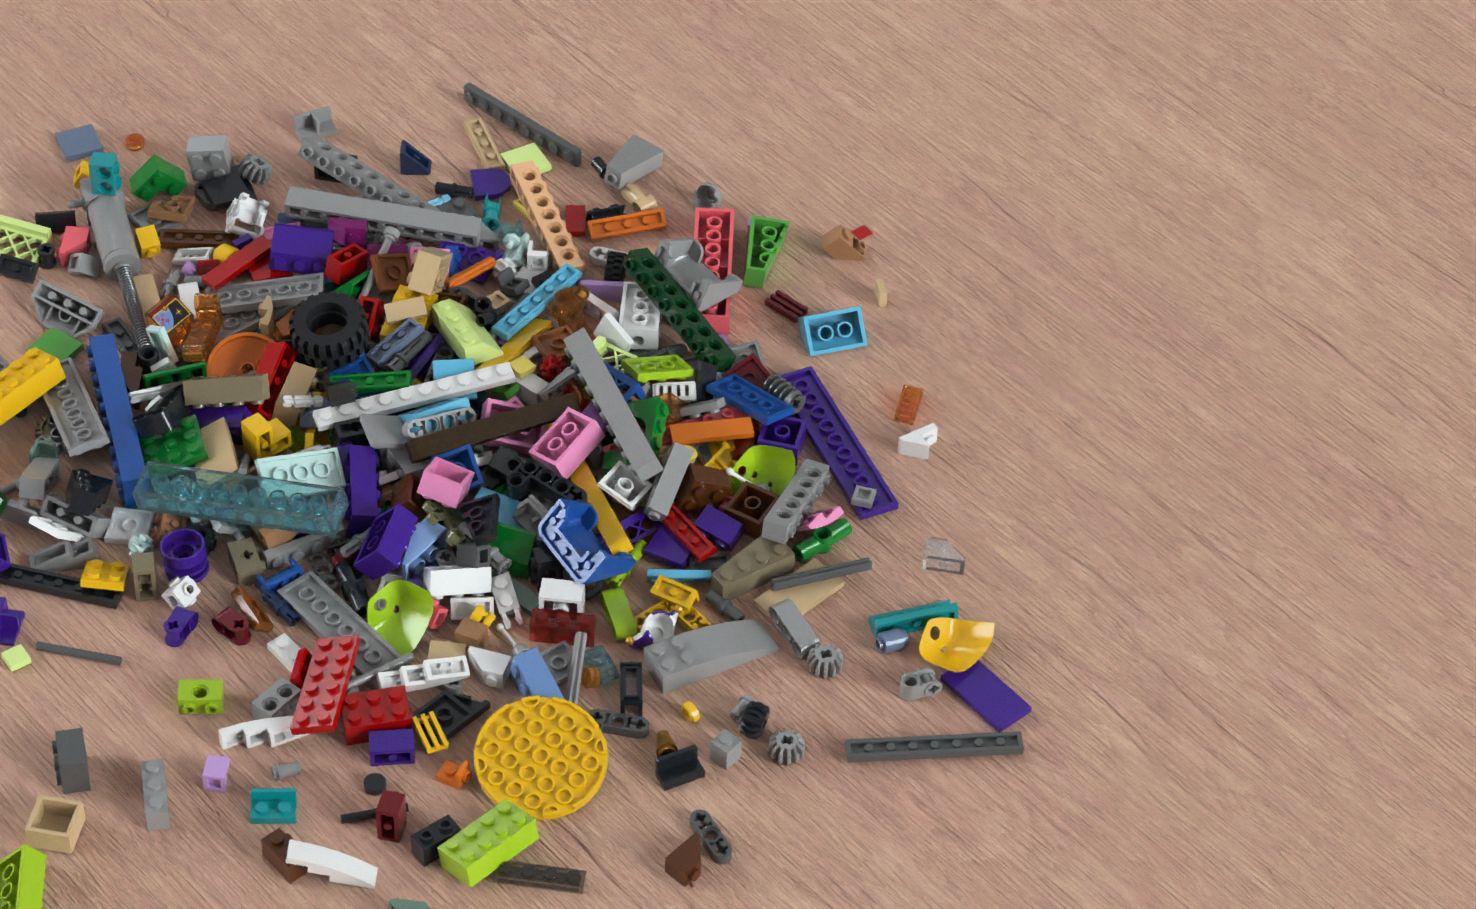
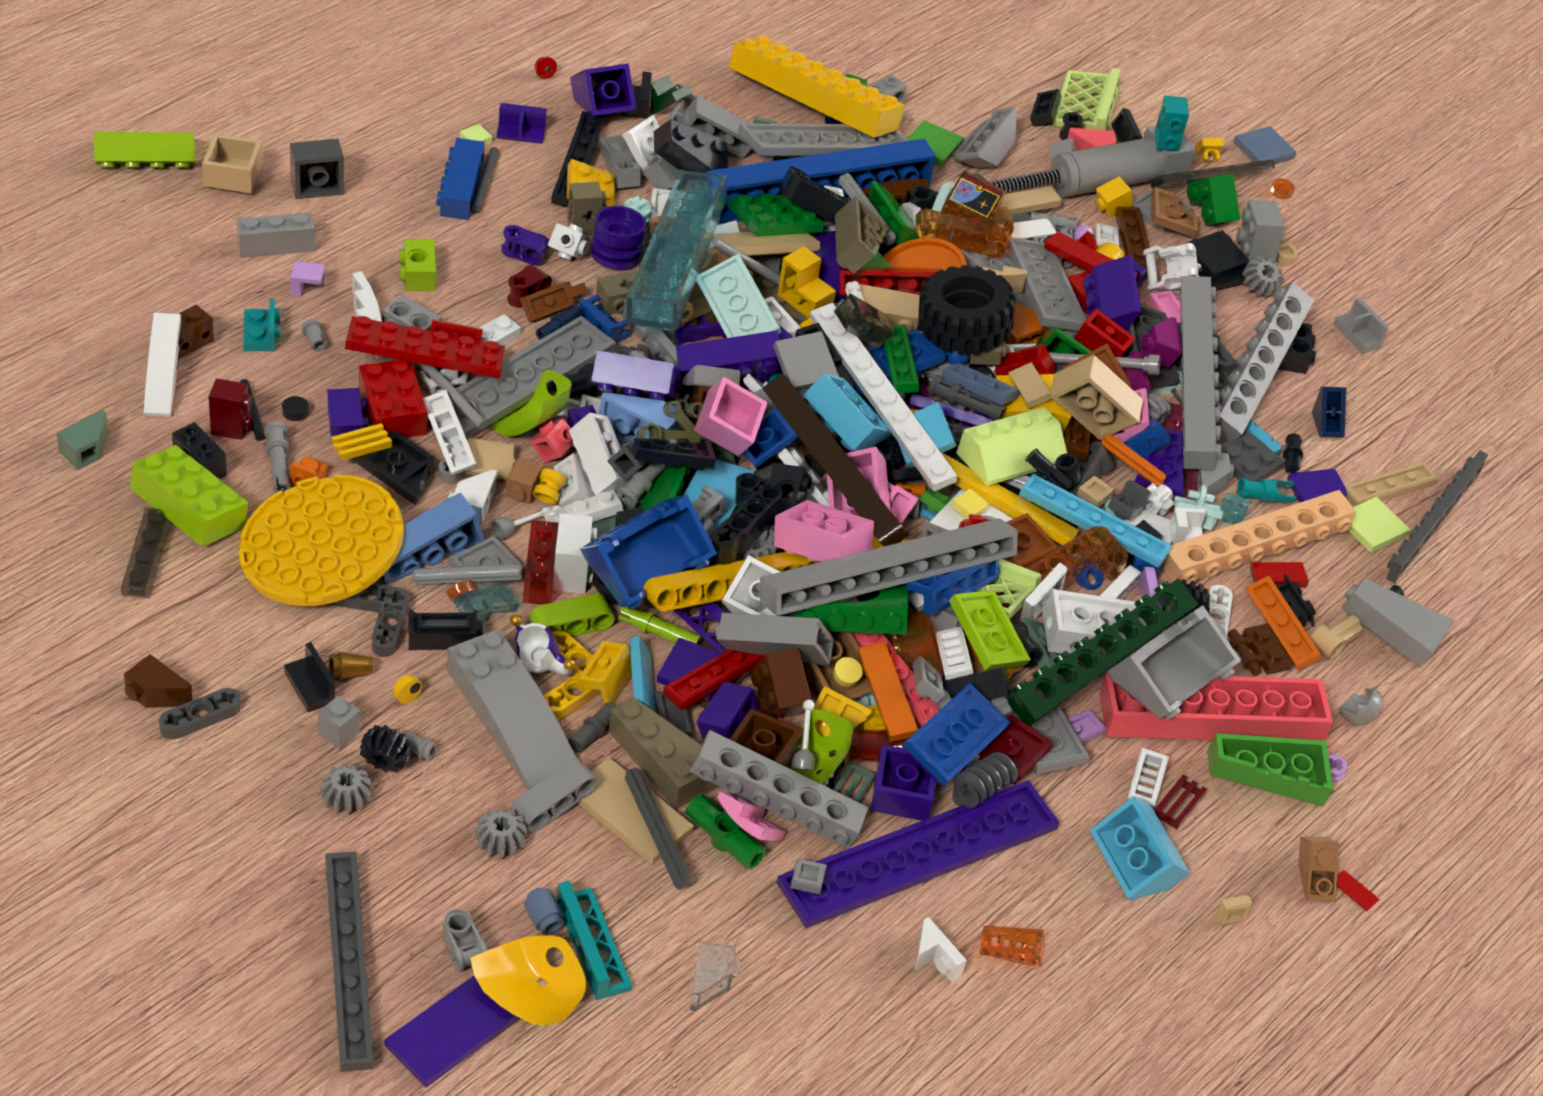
camera: 80 degrees right, 0 degrees up
light grey beam [402,407,476,439] -> none
none -> light grey pin [264,422,291,493]
none -> blue brick [436,138,485,220]
none -> light grey slope [682,365,740,387]
none -> white slope [1127,748,1169,808]
none -> clear smoke tile [1150,160,1275,188]
none -> reddish brown plate [1227,623,1293,676]

